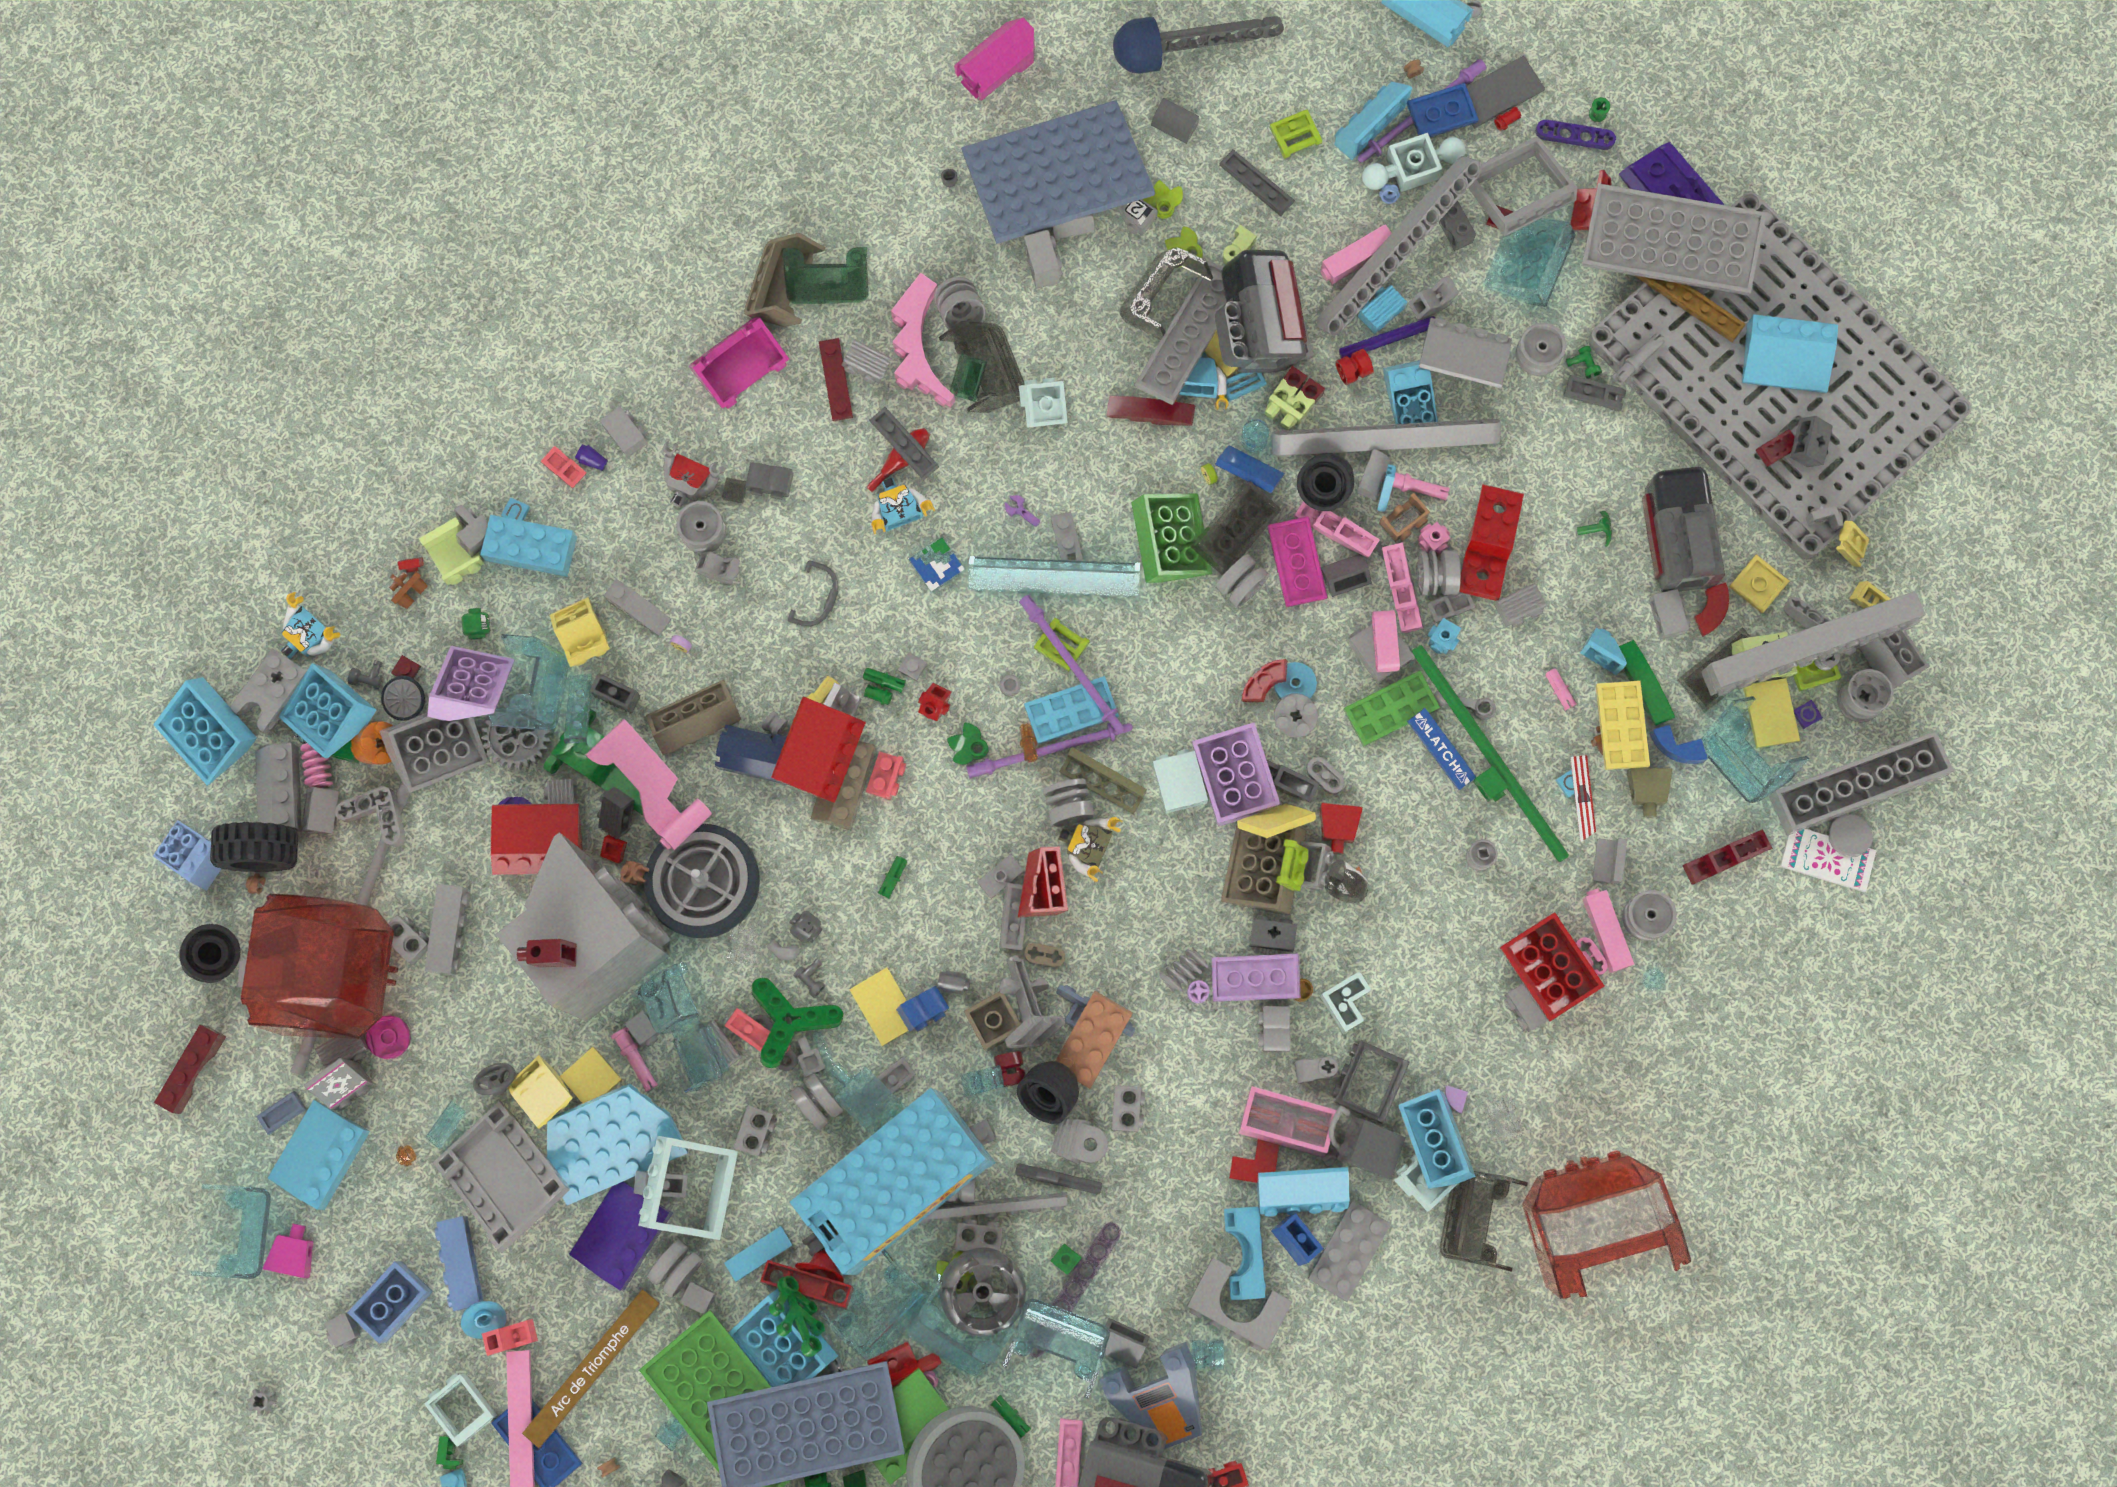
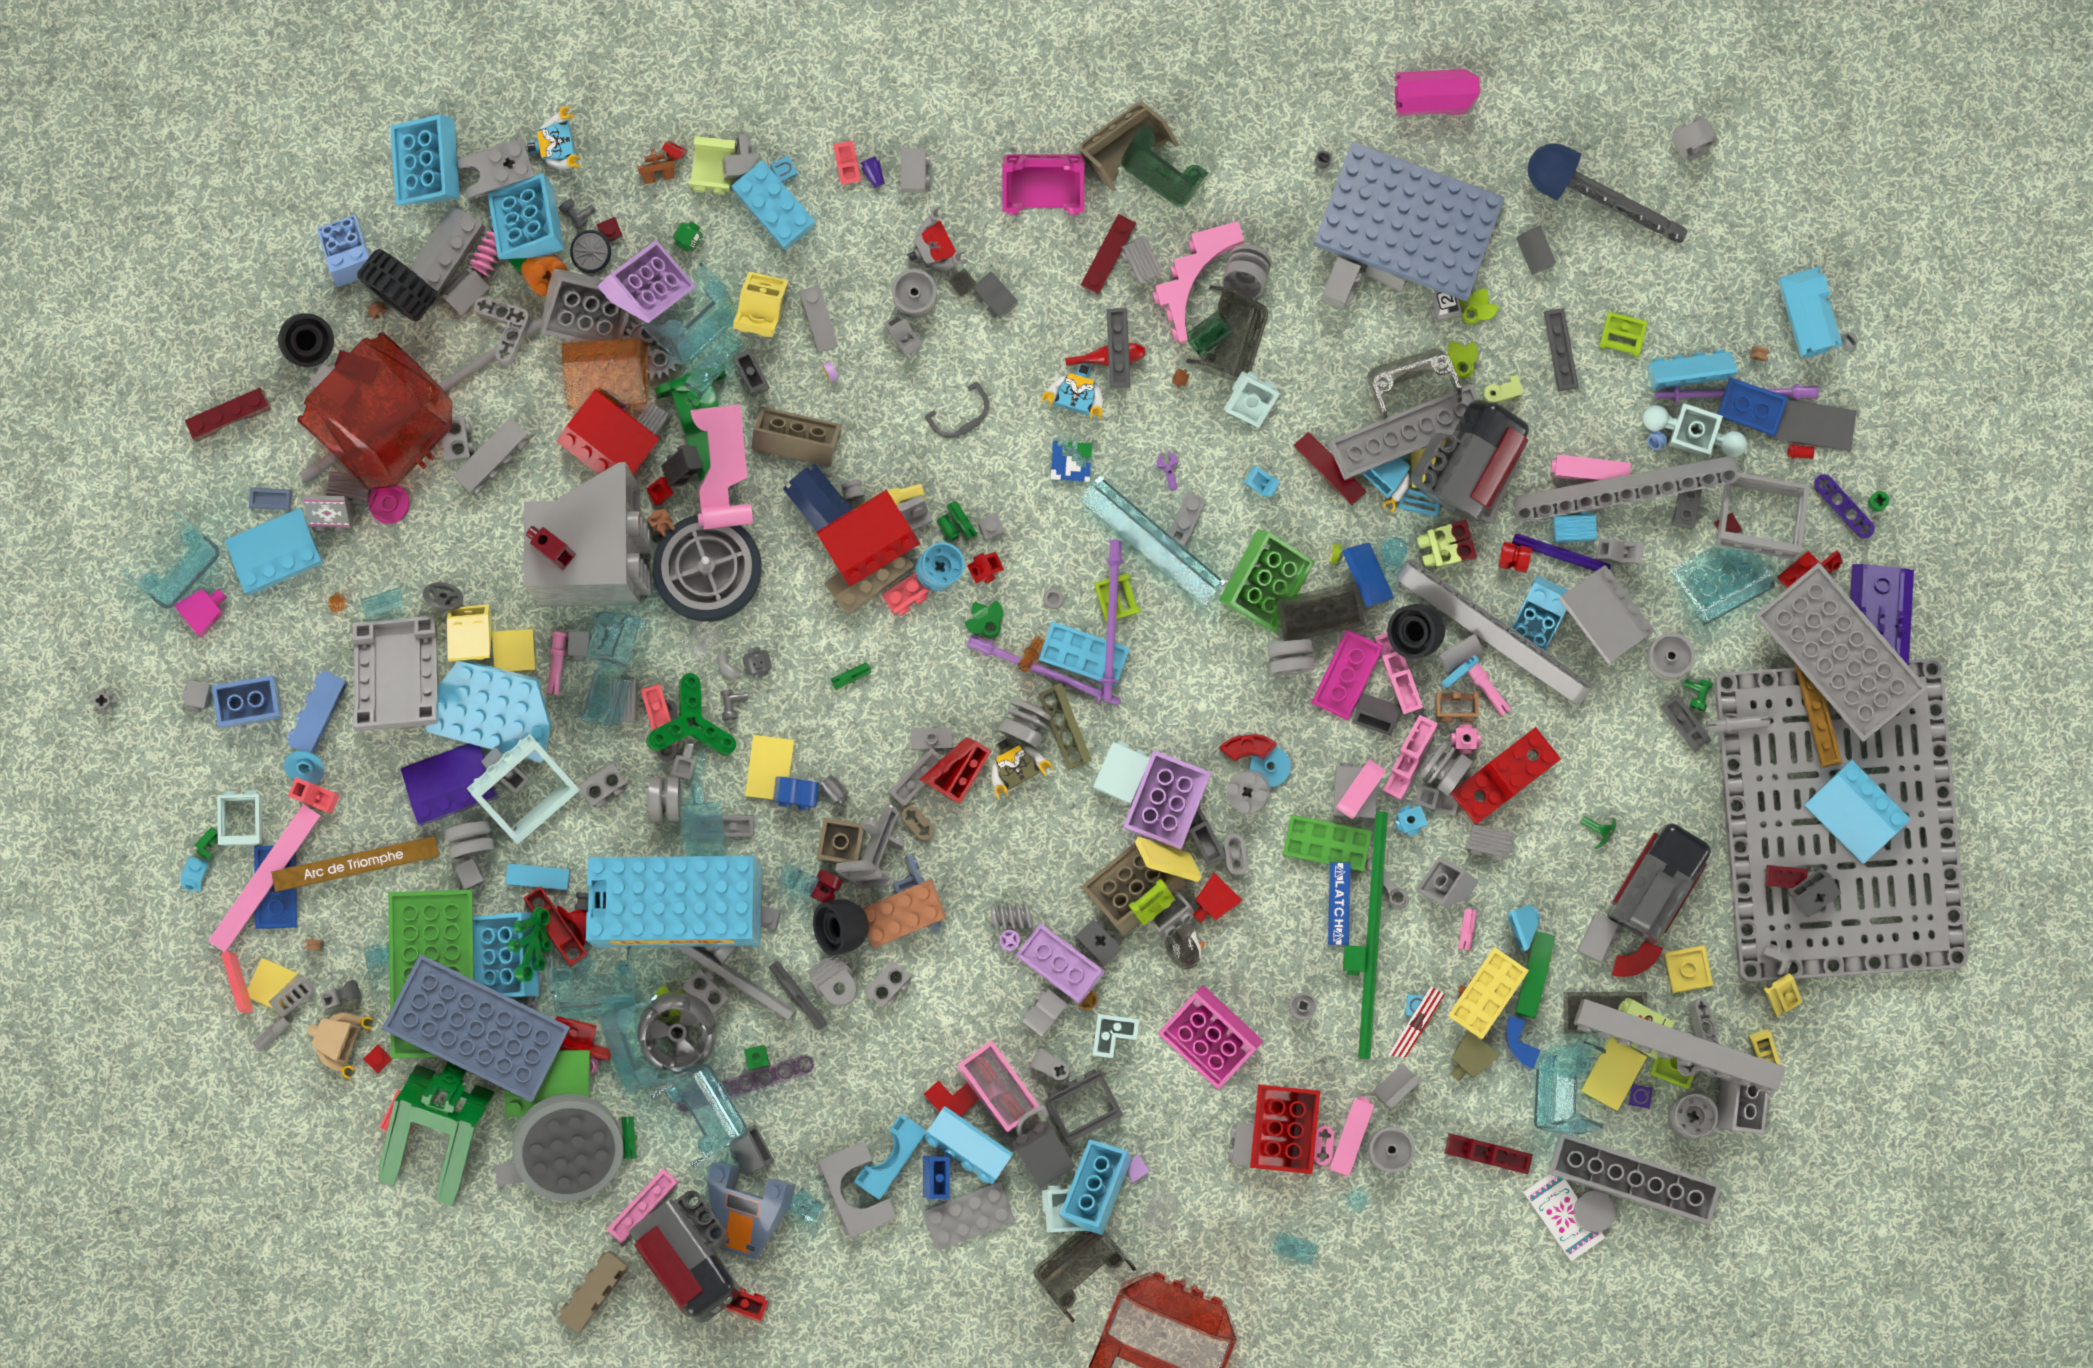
camera: 35 degrees right, 5 degrees up
none -> clear orange slope [562,338,648,409]
none -> medium azure wheel [915,542,965,591]
none -> dark pink slope [1158,985,1263,1090]
none -> dark orange plate [1172,368,1189,388]
none -> medium azure bracket [1243,465,1280,497]
none -> clear light blue plate [1271,1231,1318,1265]
none -> light grey slope [1416,857,1478,907]

